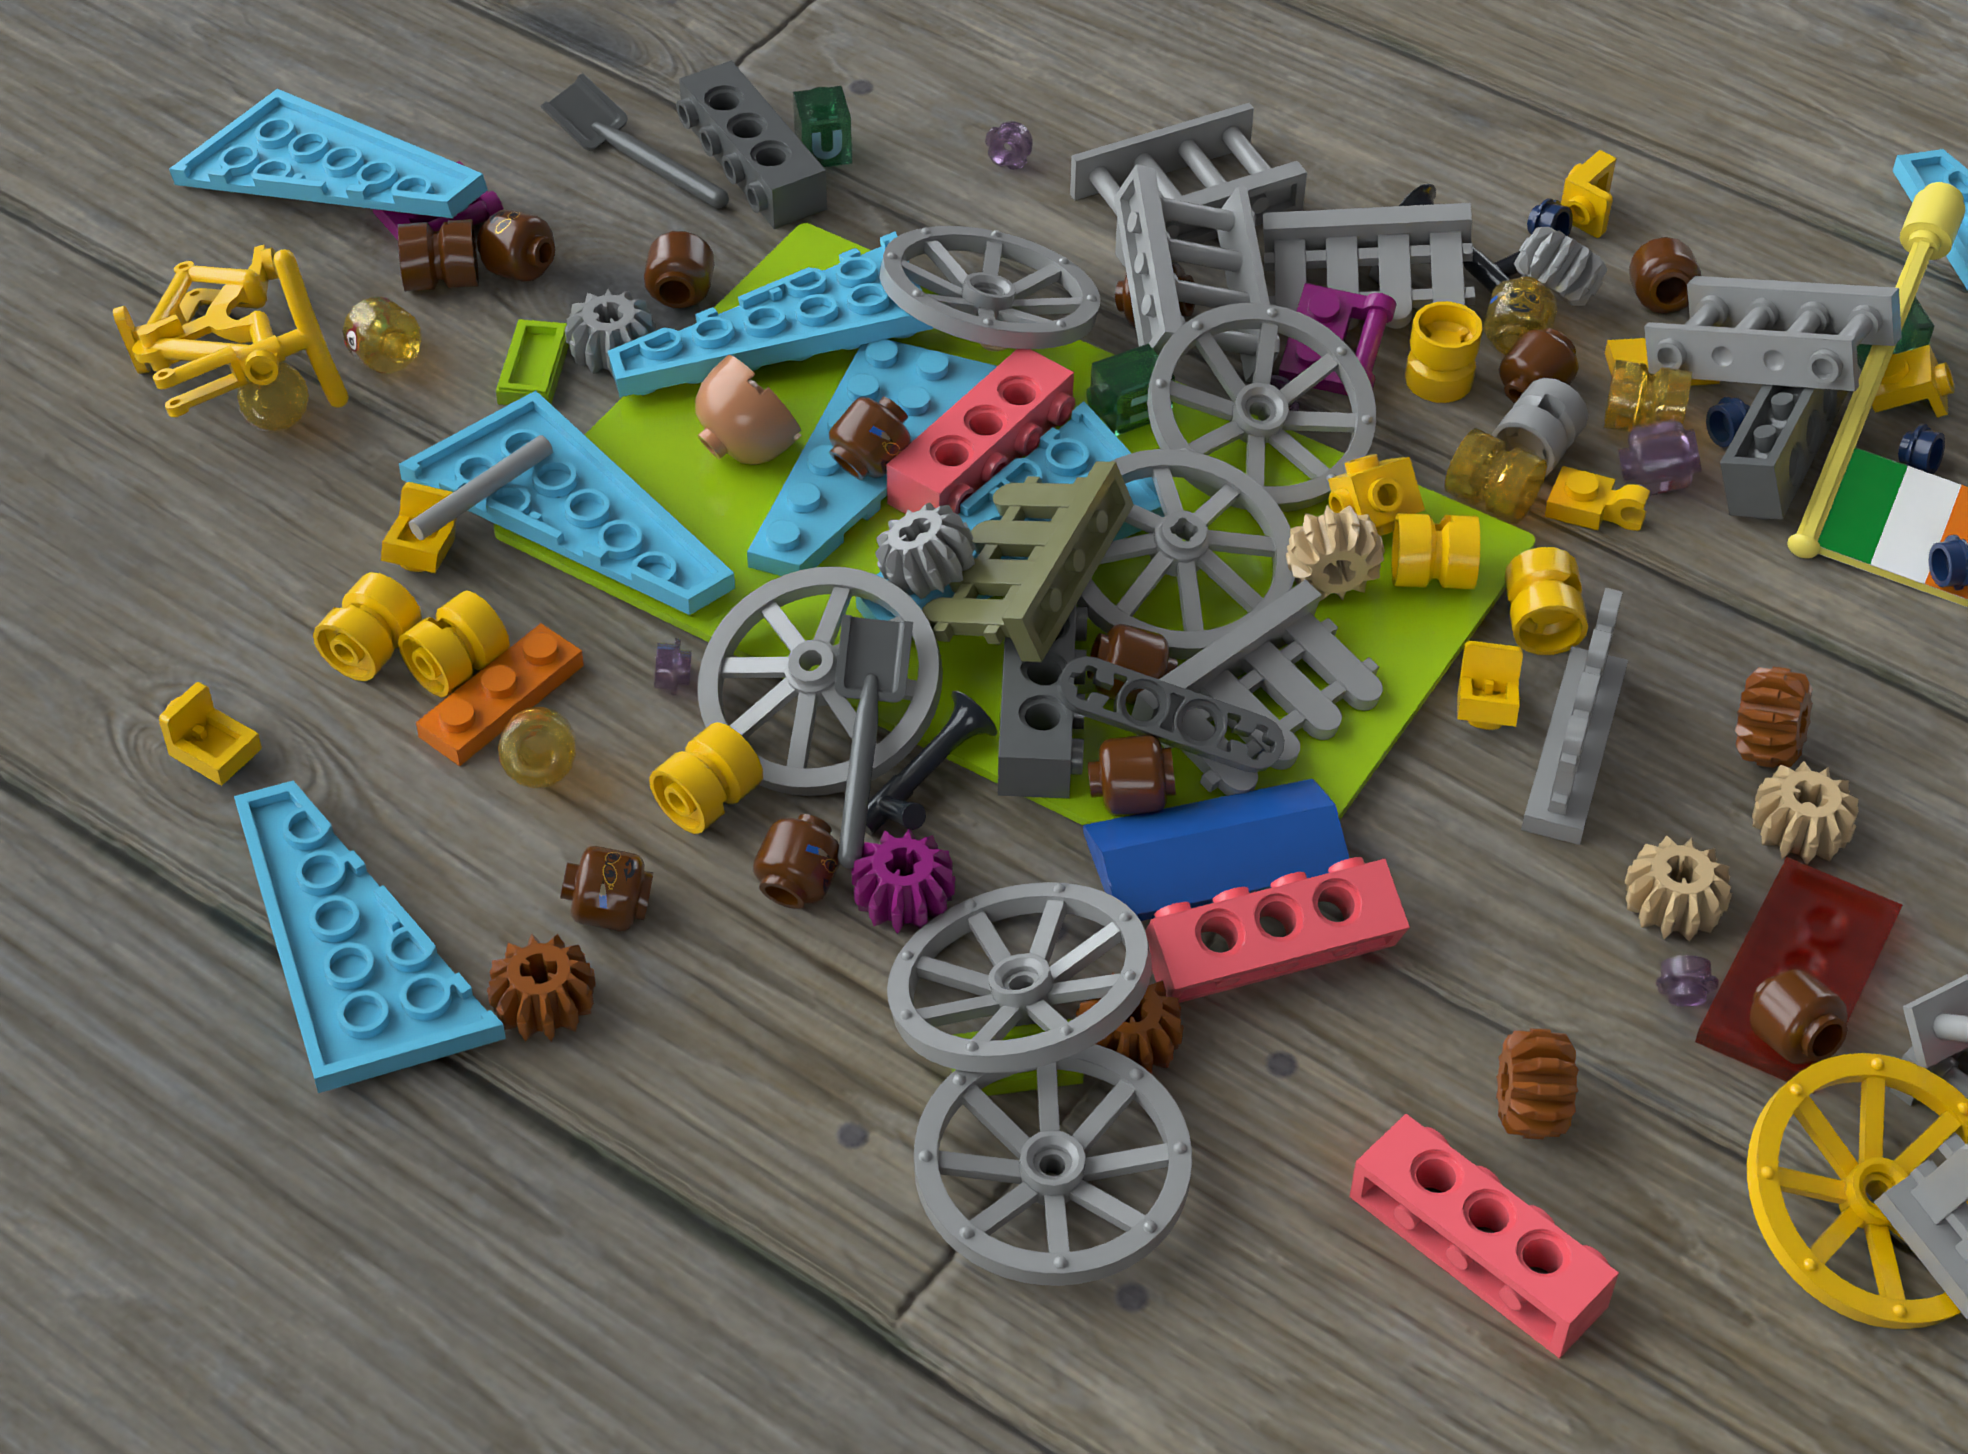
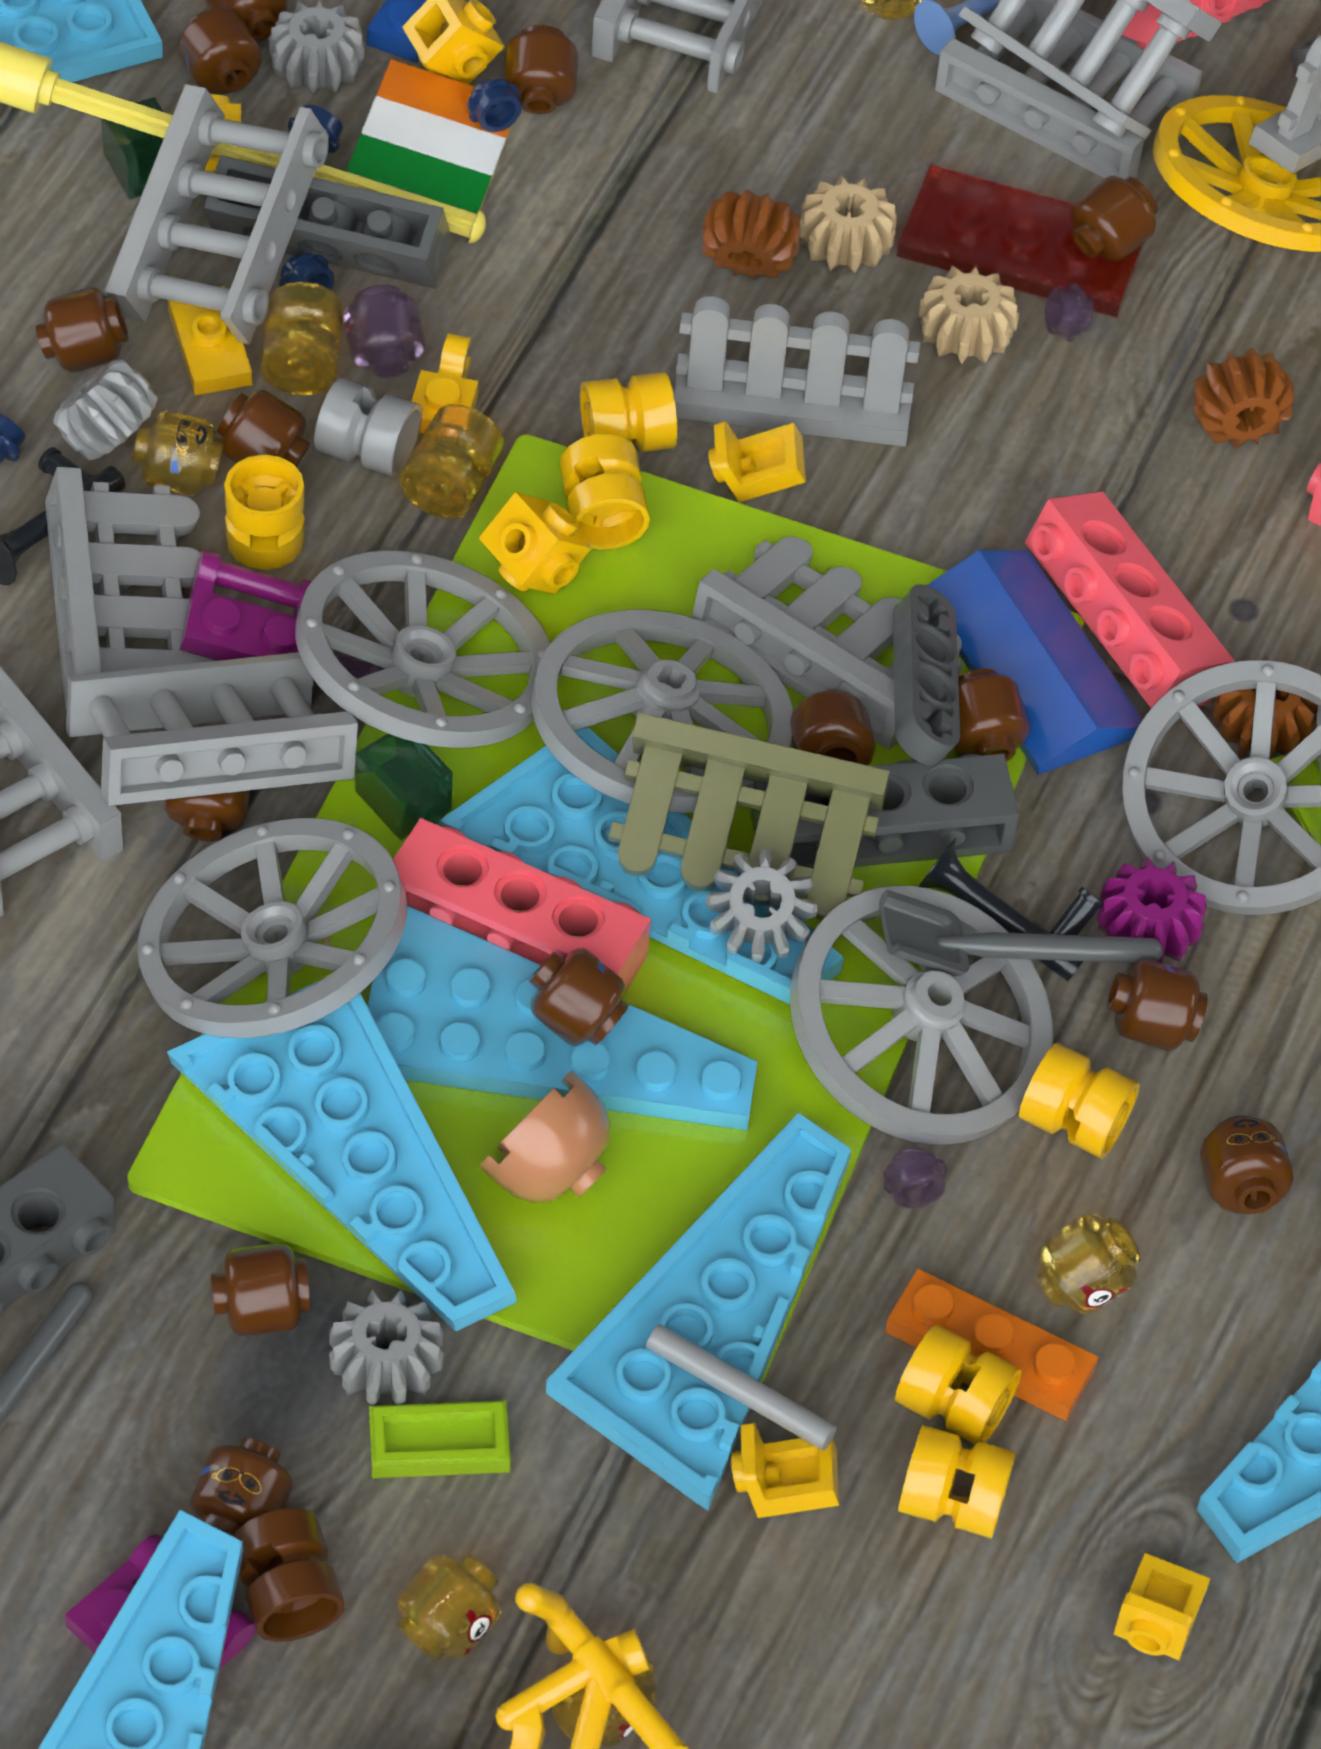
camera: 105 degrees left, 5 degrees up
tan gear [1286,505,1385,601] -> none

